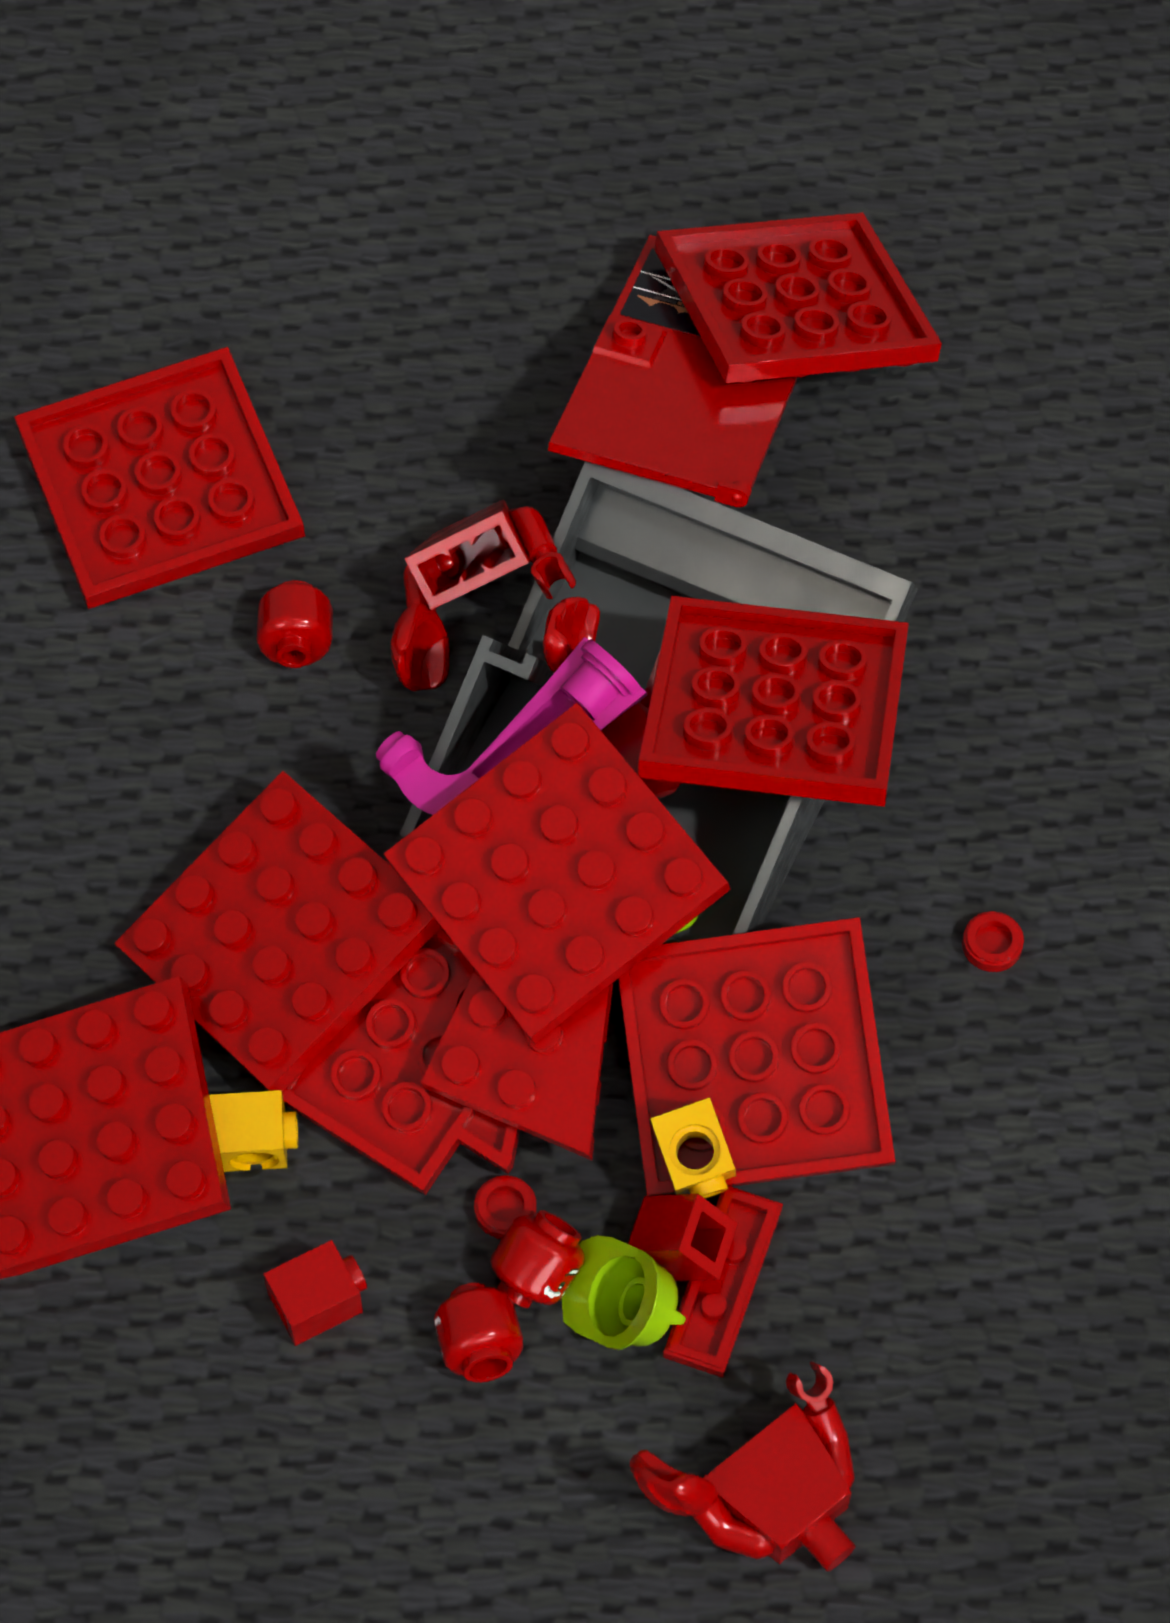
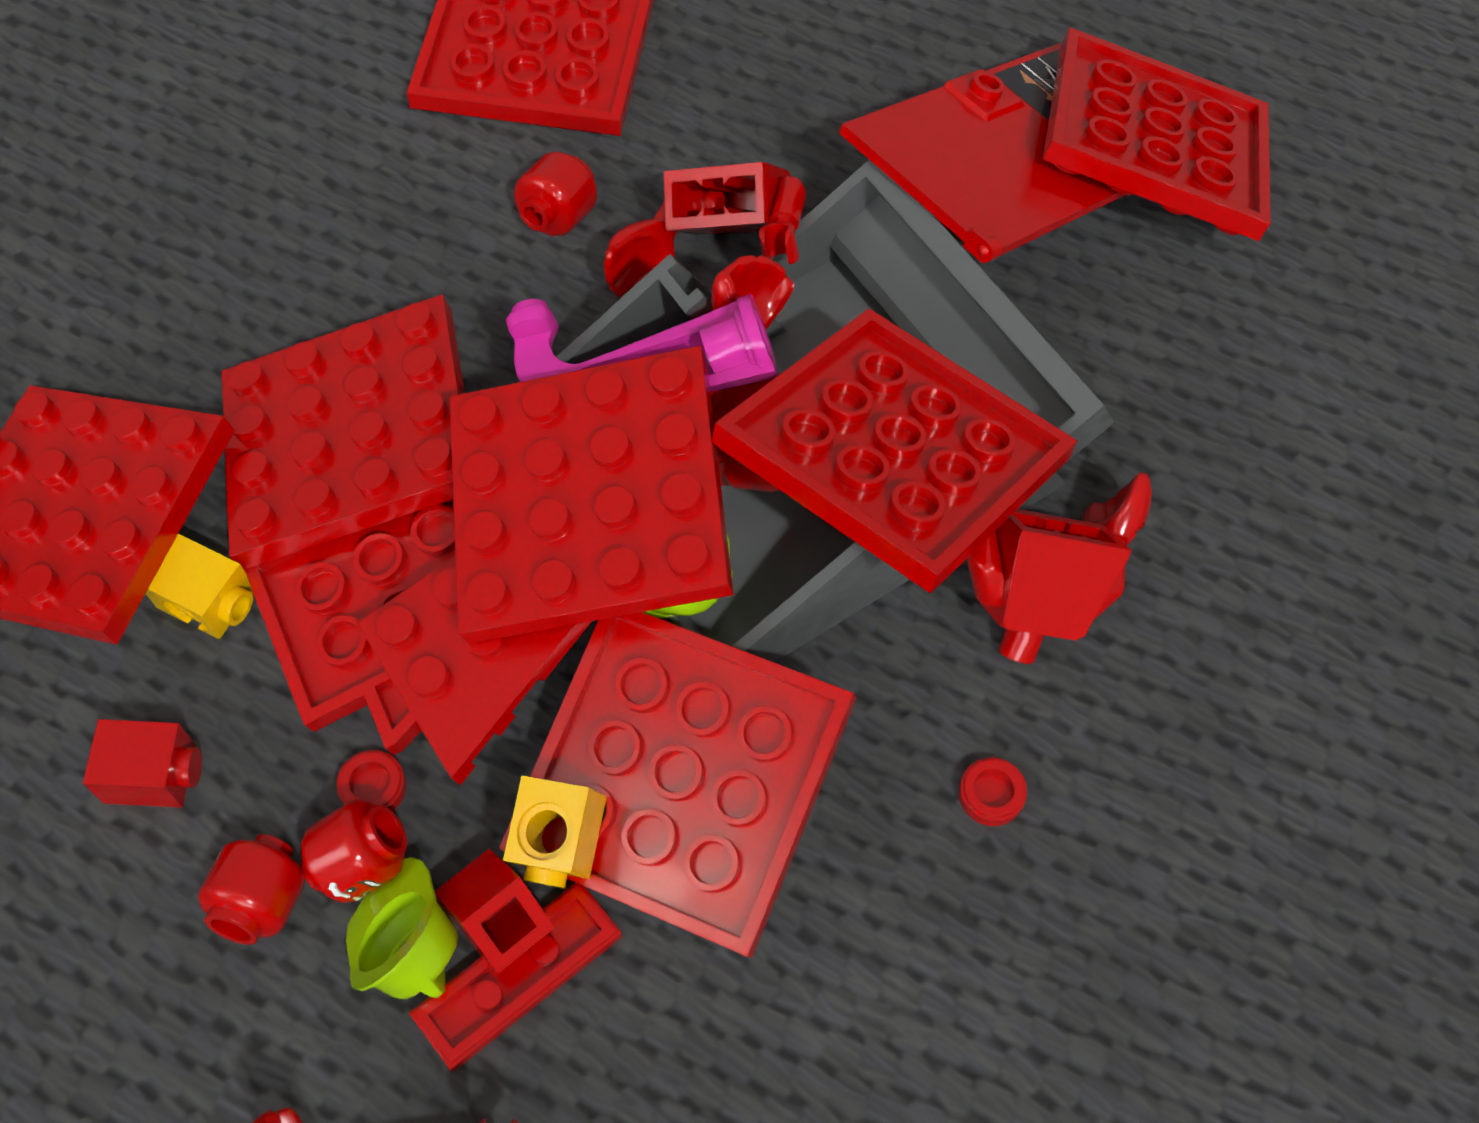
camera: 30 degrees right, 0 degrees up
none -> red torso [966,472,1152,664]

